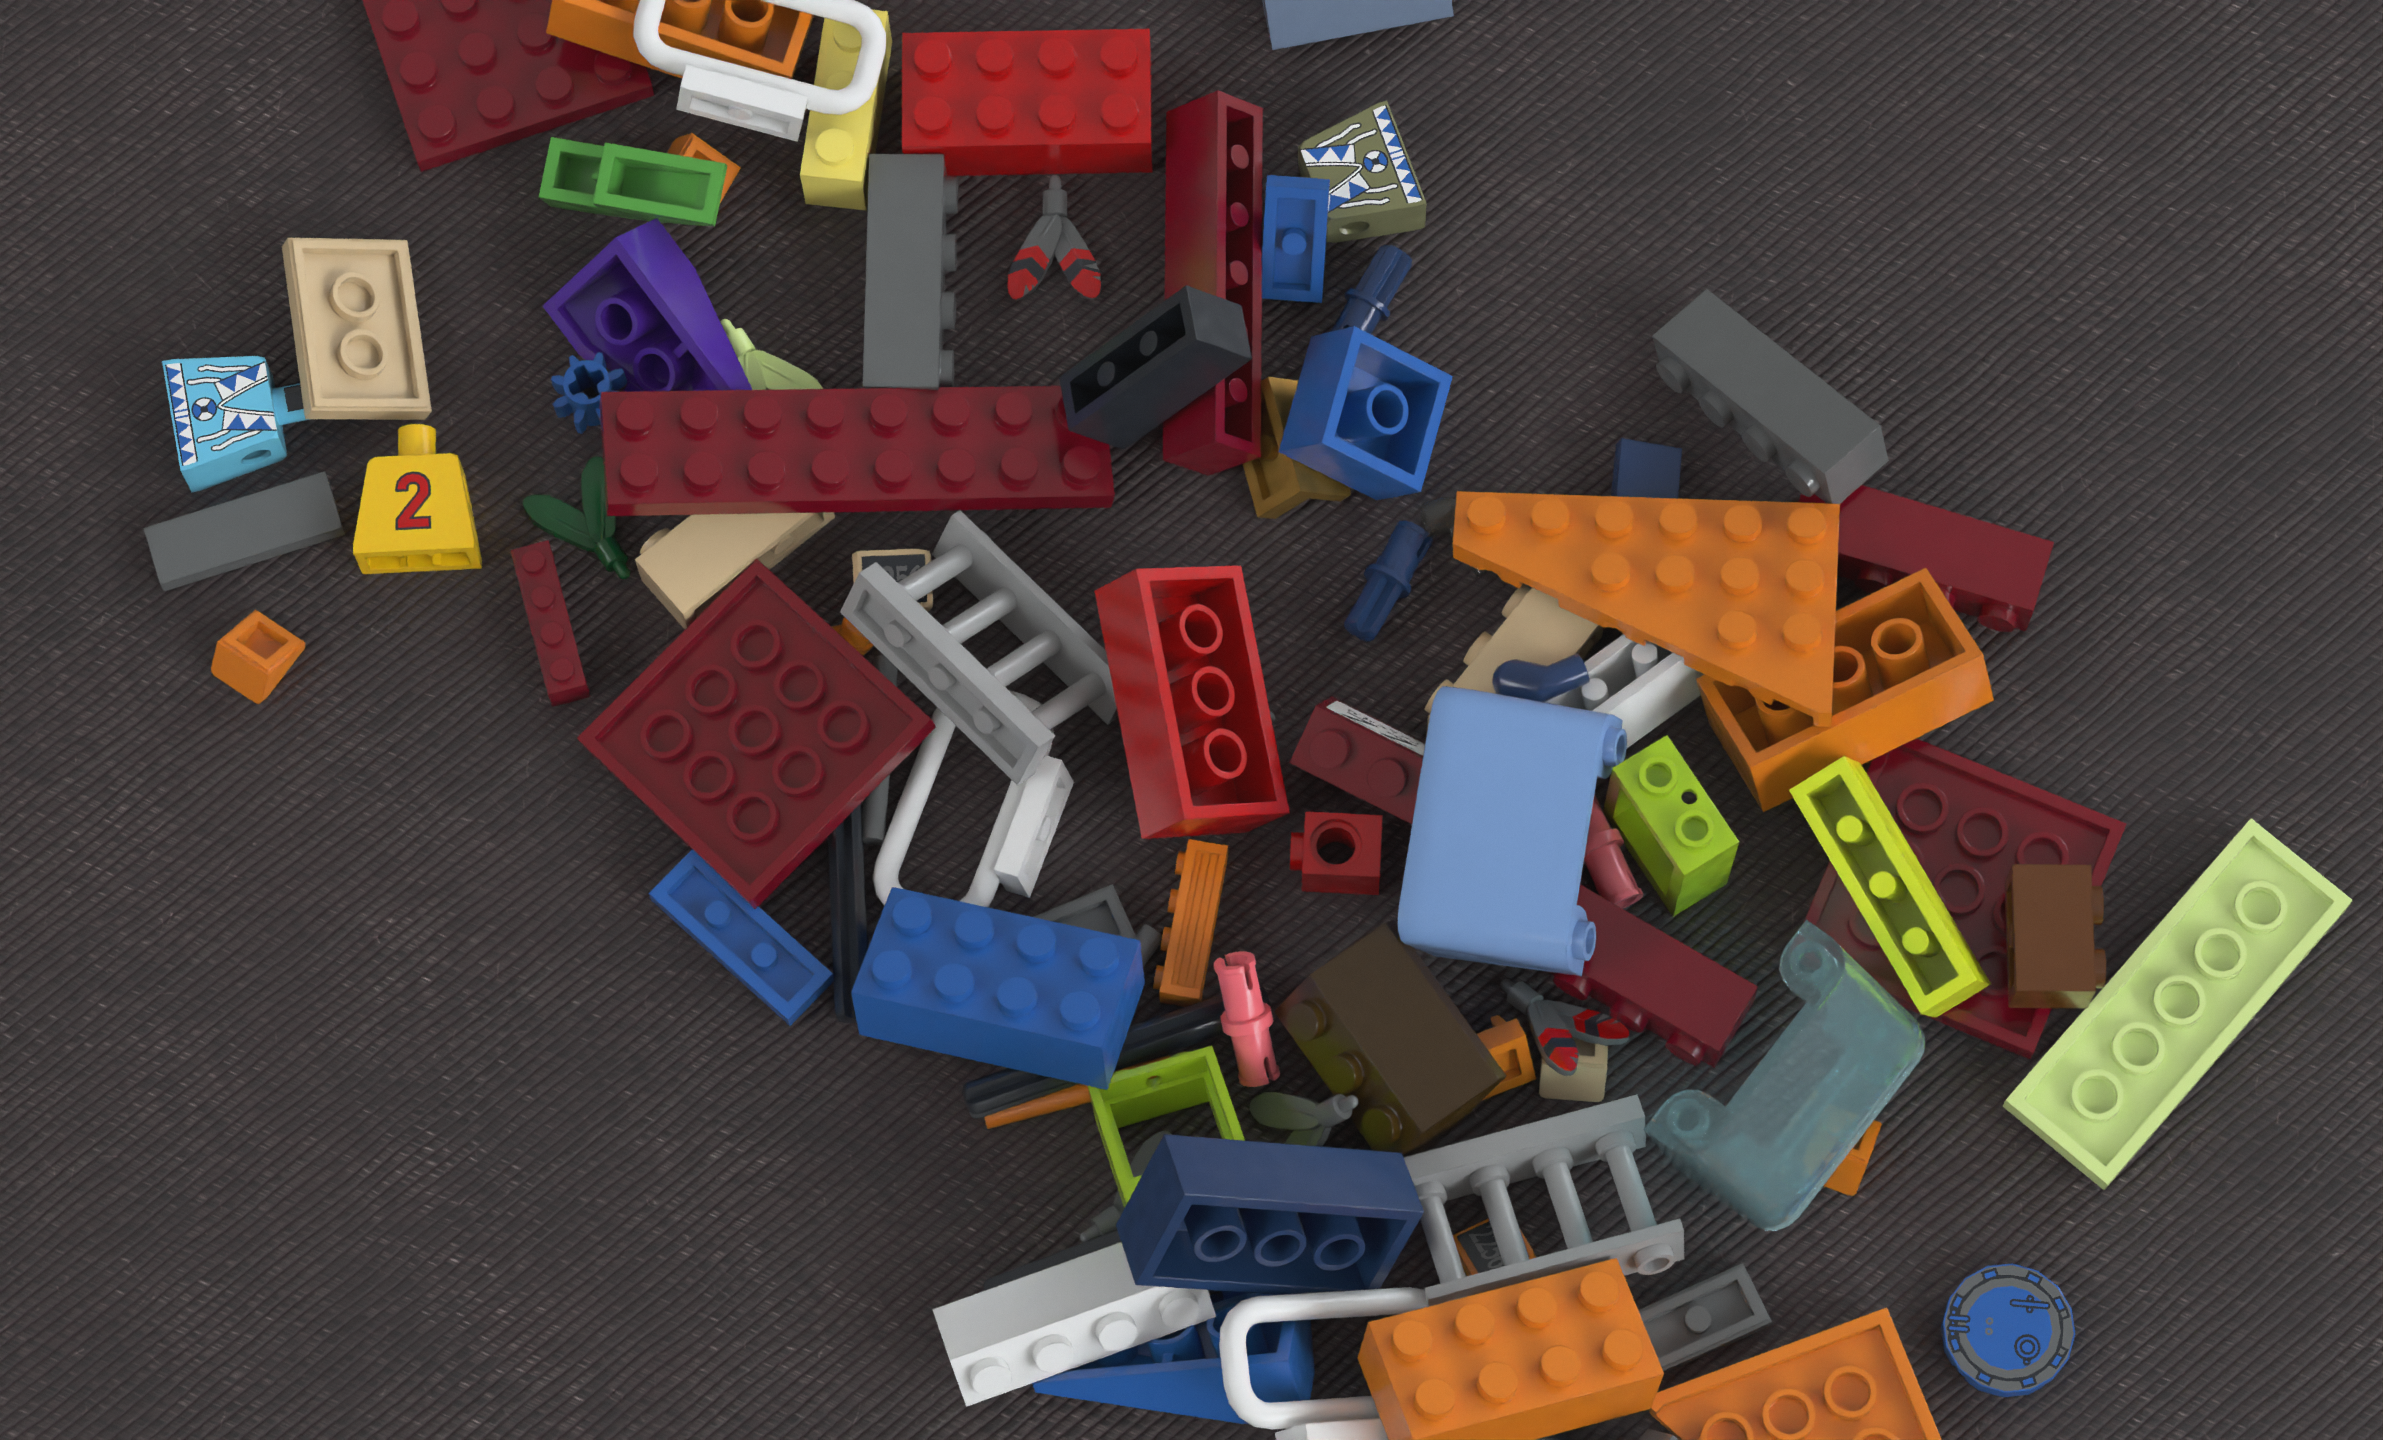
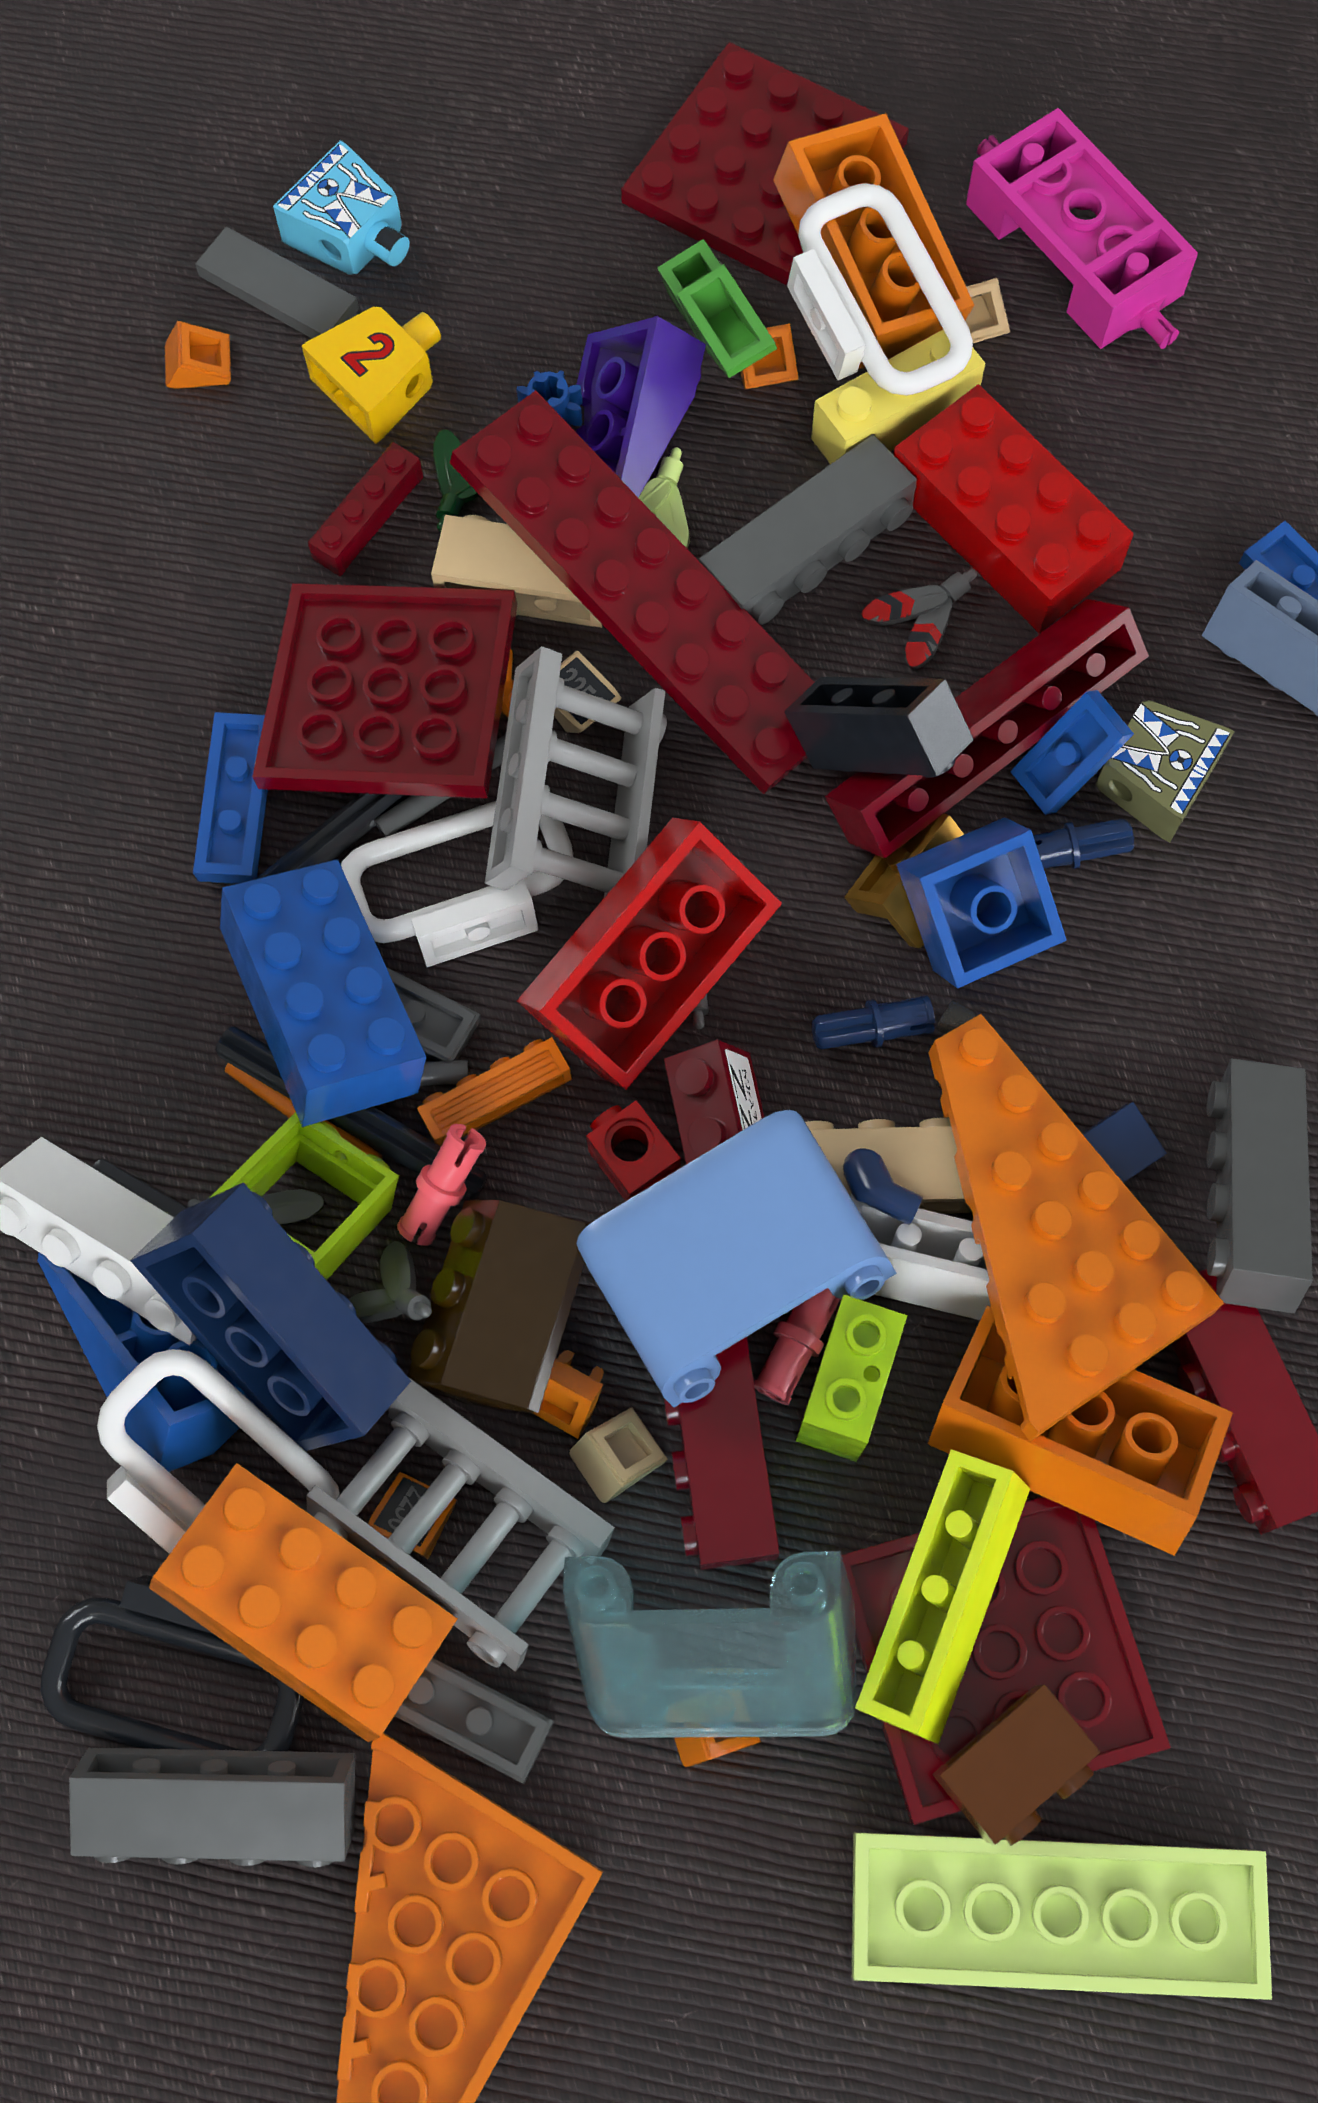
camera: 50 degrees right, 0 degrees up
tan tile [282,238,432,420] -> none
piece [1500,978,1630,1076] -> none
tile [1941,1263,2075,1397] -> none

